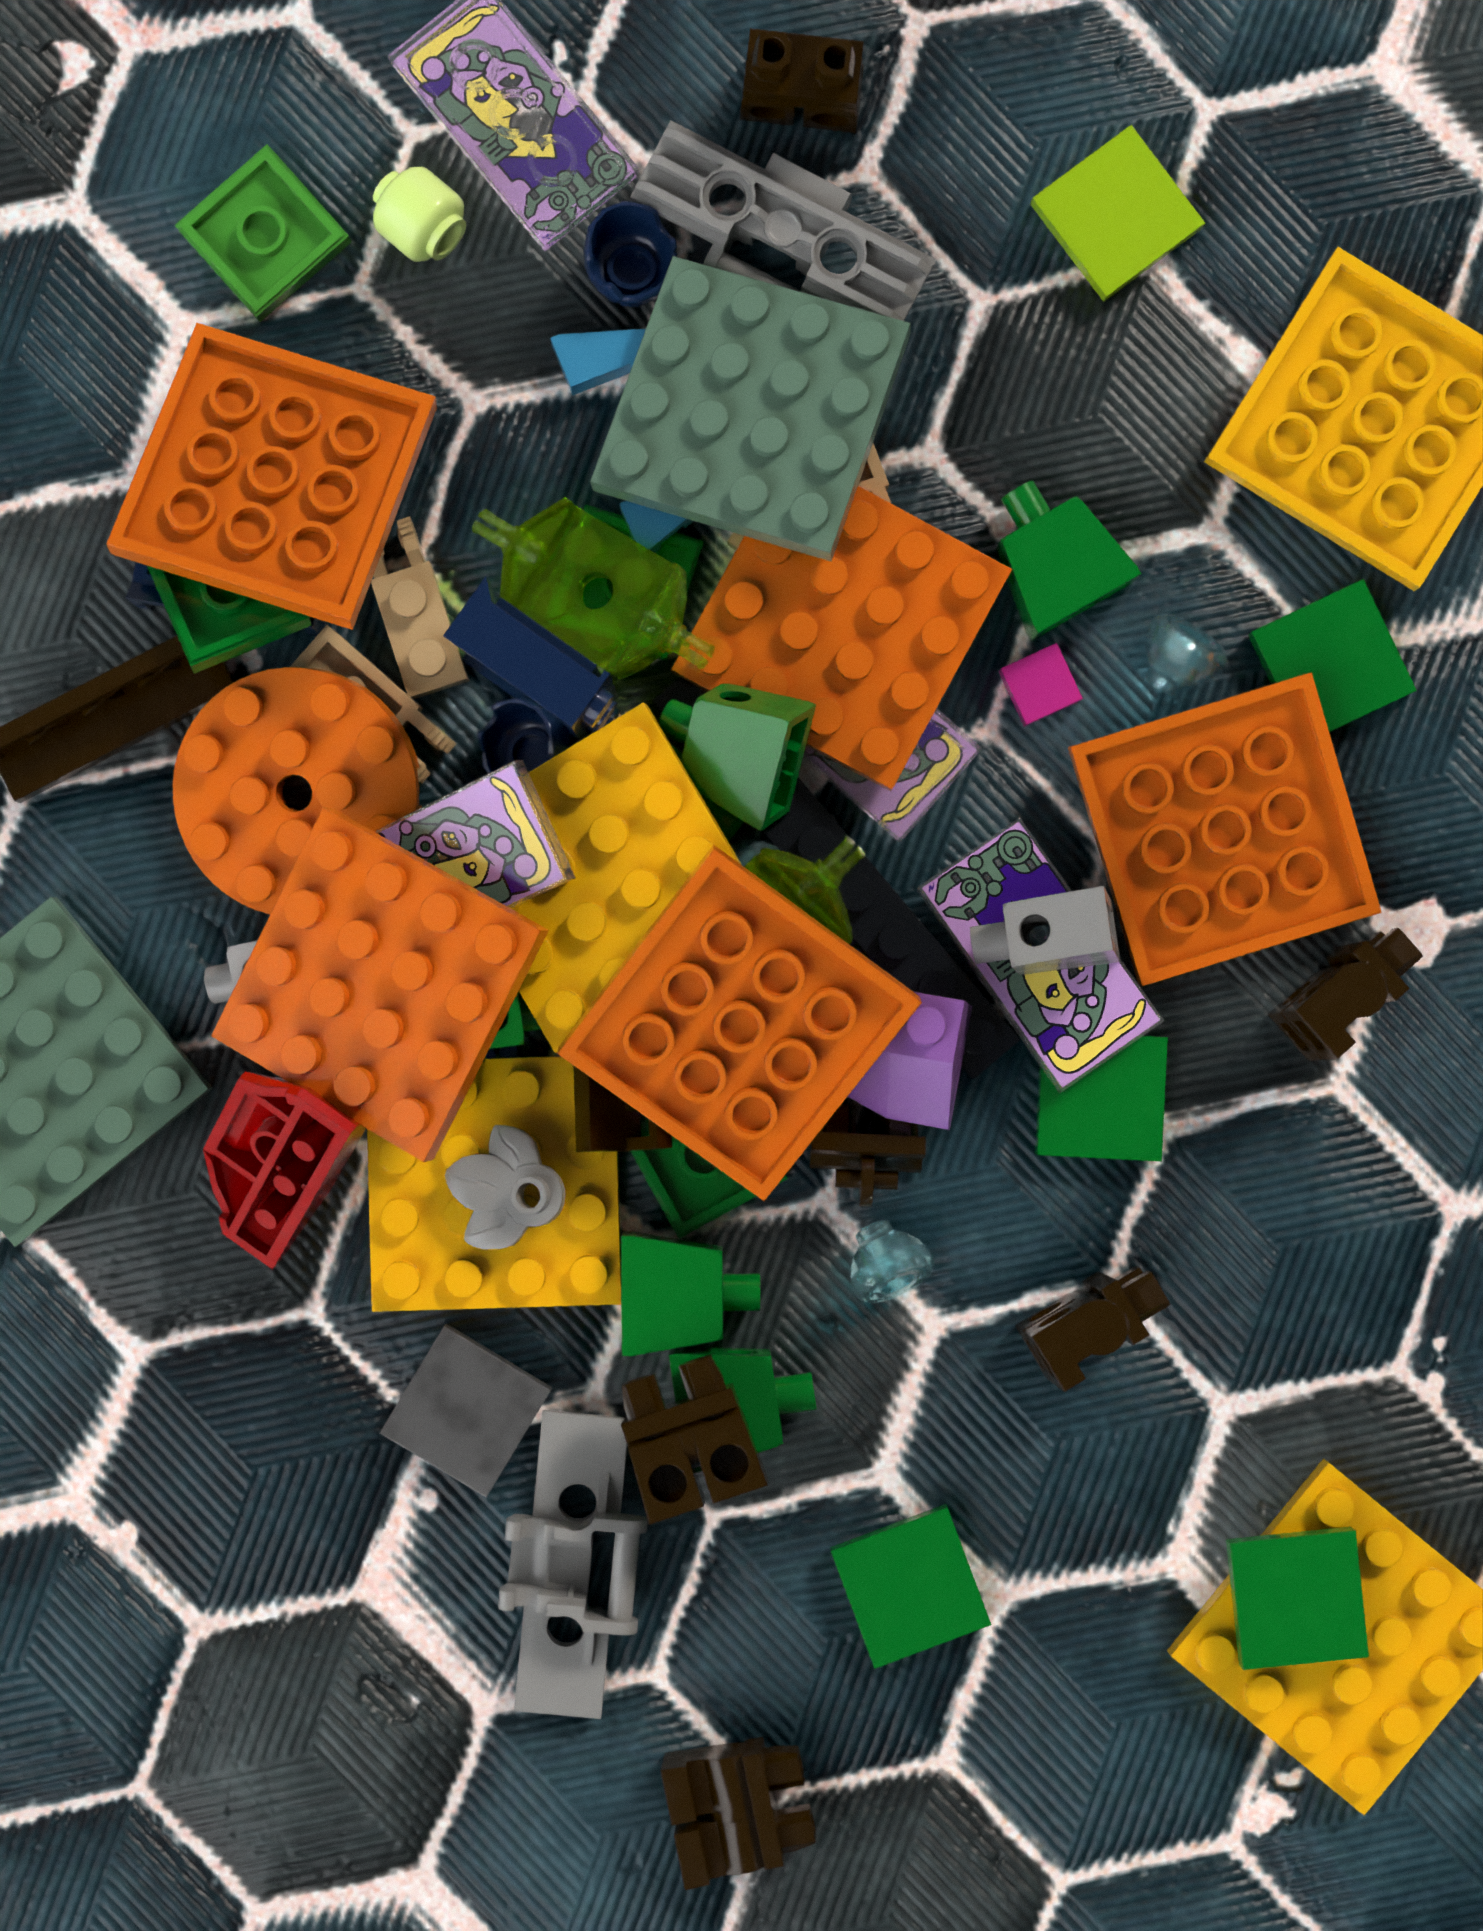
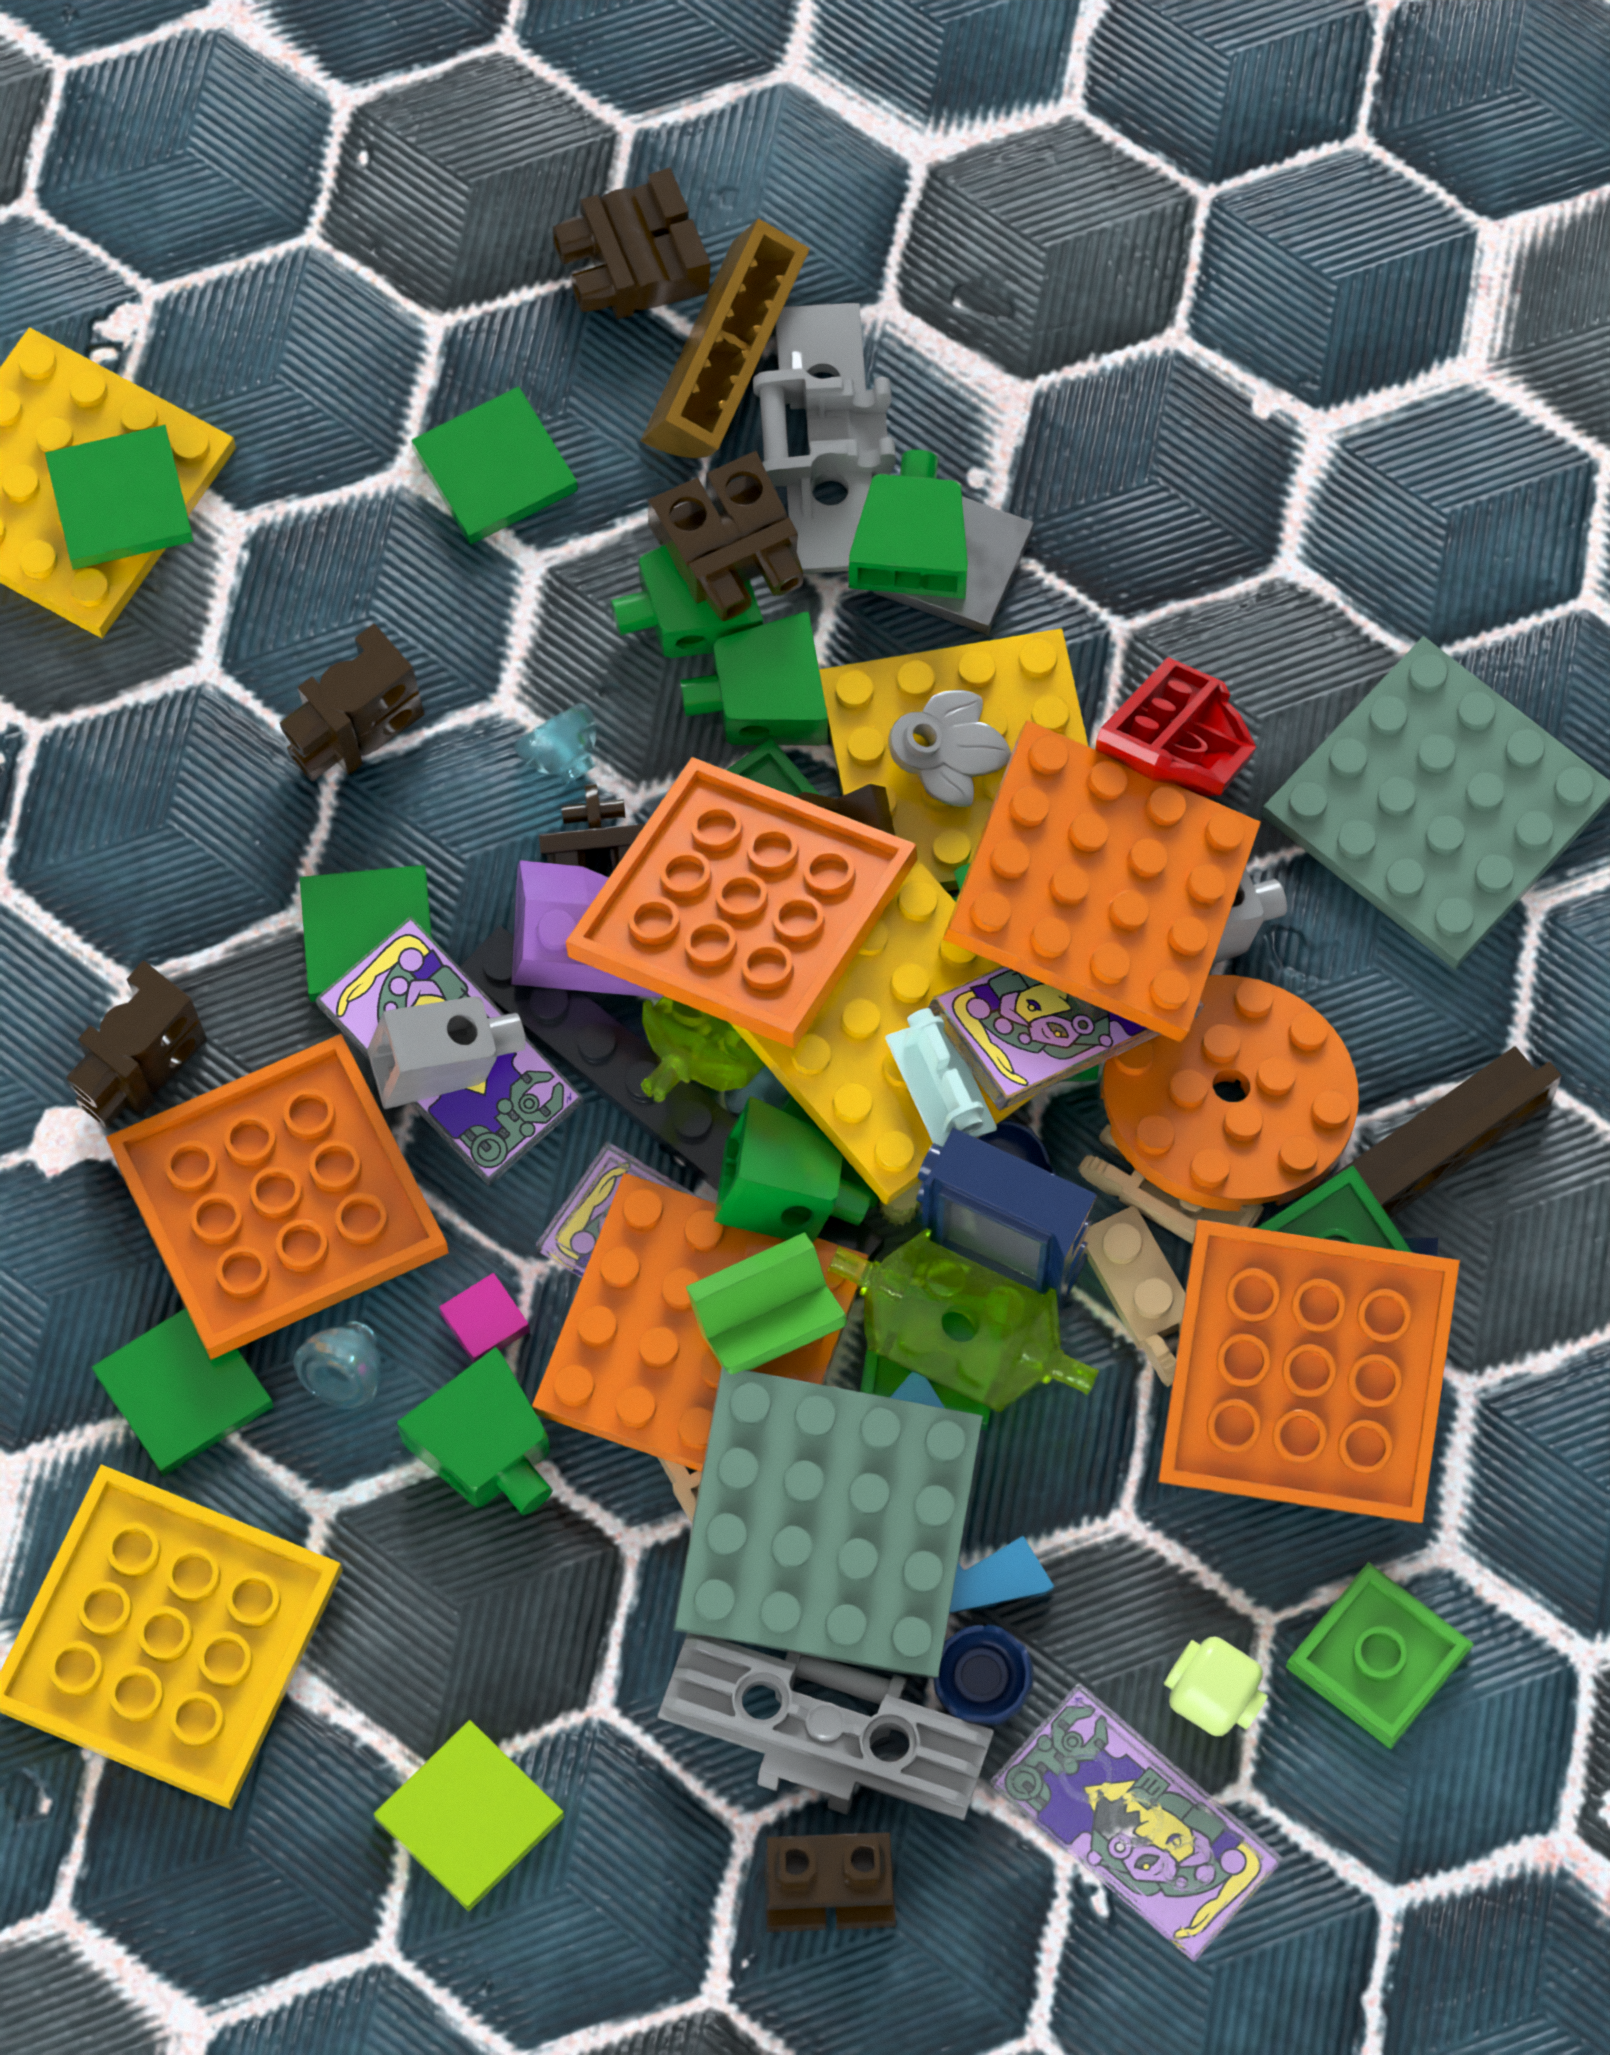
camera: 175 degrees right, 20 degrees down
none -> pearl gold brick [640,218,810,458]
none -> bright green panel [686,1232,847,1374]
none -> green torso [848,450,968,599]
none -> light aqua hinge [885,1008,997,1147]

